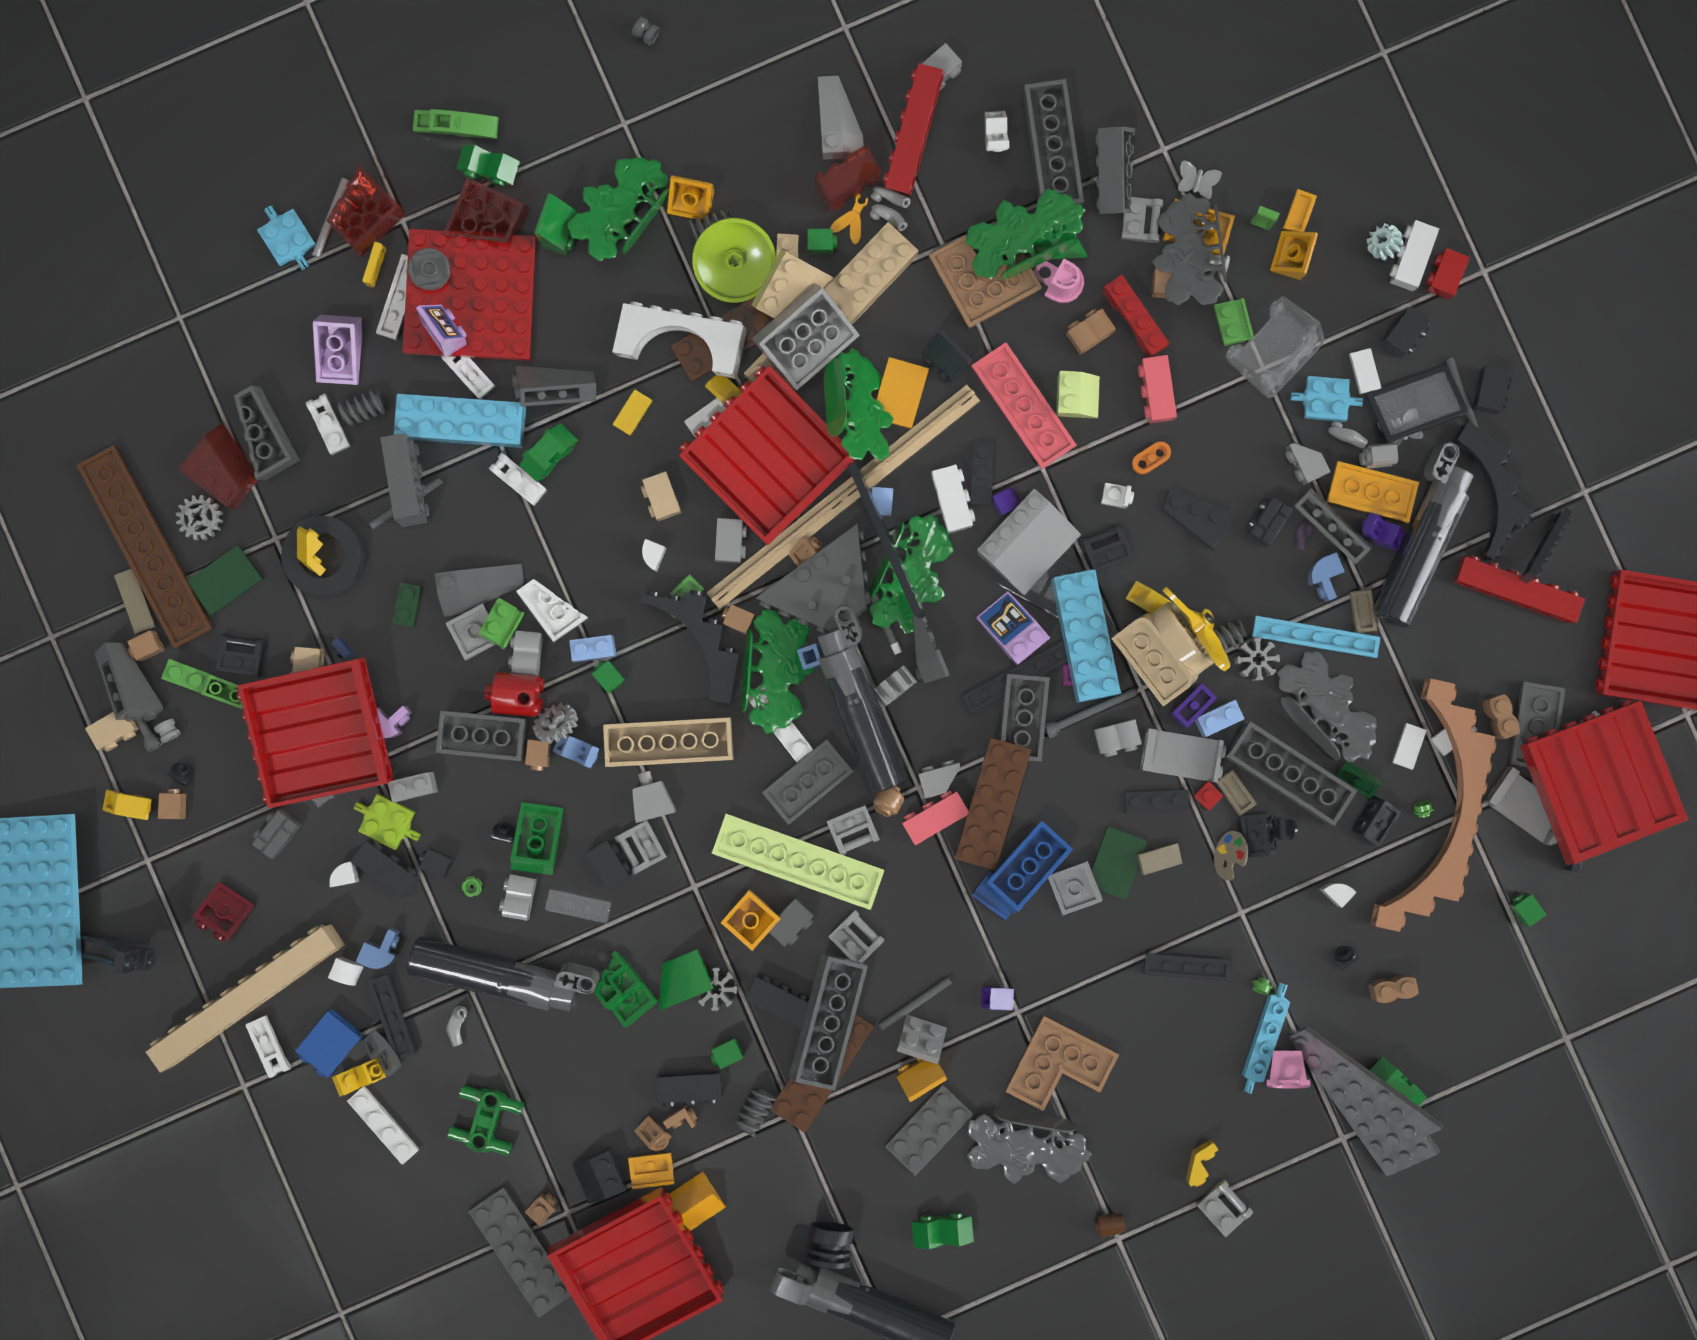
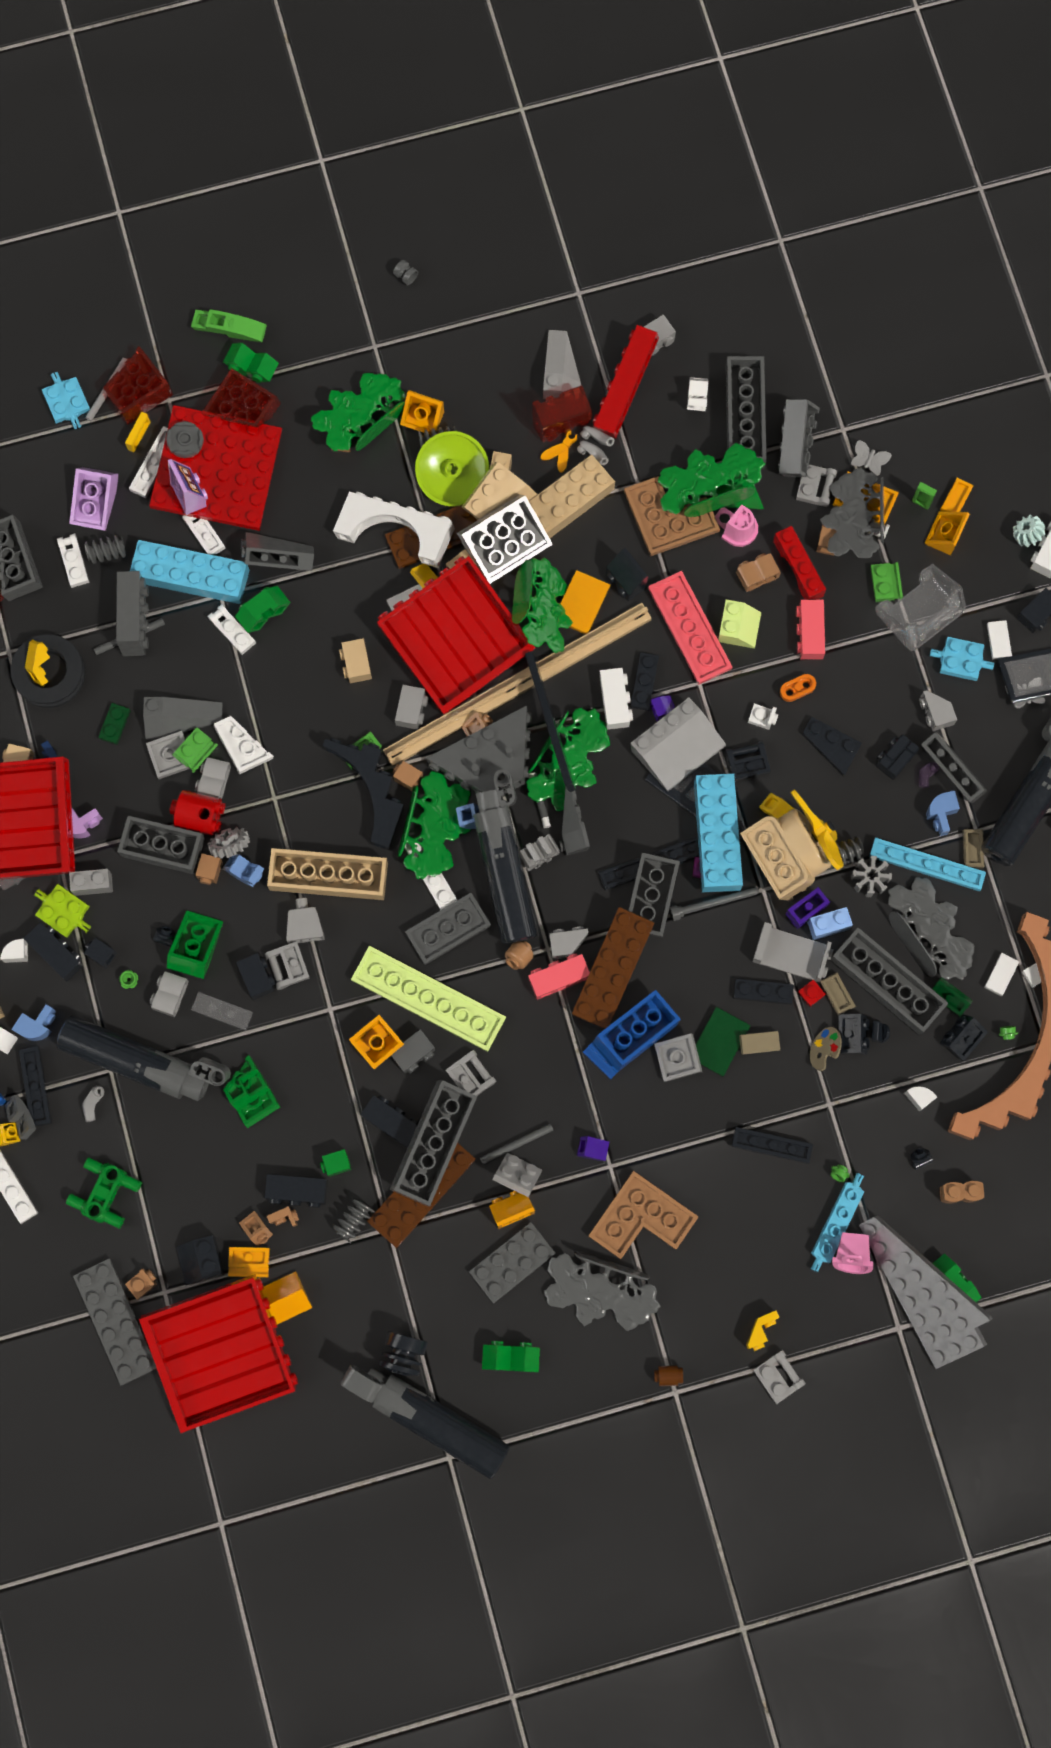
camera: 10 degrees right, 10 degrees down
green slope [535,193,578,256] -> none
light blue brick [569,635,617,662] -> none
green brick [592,661,626,694] -> none
yellow tile [613,390,653,436] -> none
white brick [642,539,666,572] -> none
green slope [659,949,714,1010] -> none
light grey gear [698,966,738,1011] -> none
green brick [808,229,837,254] -> none
light grey plate [826,805,880,855] -> none
light blue brick [872,487,893,516] -> none
slope [976,591,1050,665] -> none
light grey brick [1093,719,1142,757] -> none
light orange plate [1326,461,1419,523] -> none
light grey arm [1328,421,1368,449] -> none
light grey brick [1359,443,1398,469] -> none
dark purple brick [1361,512,1406,551] -> none

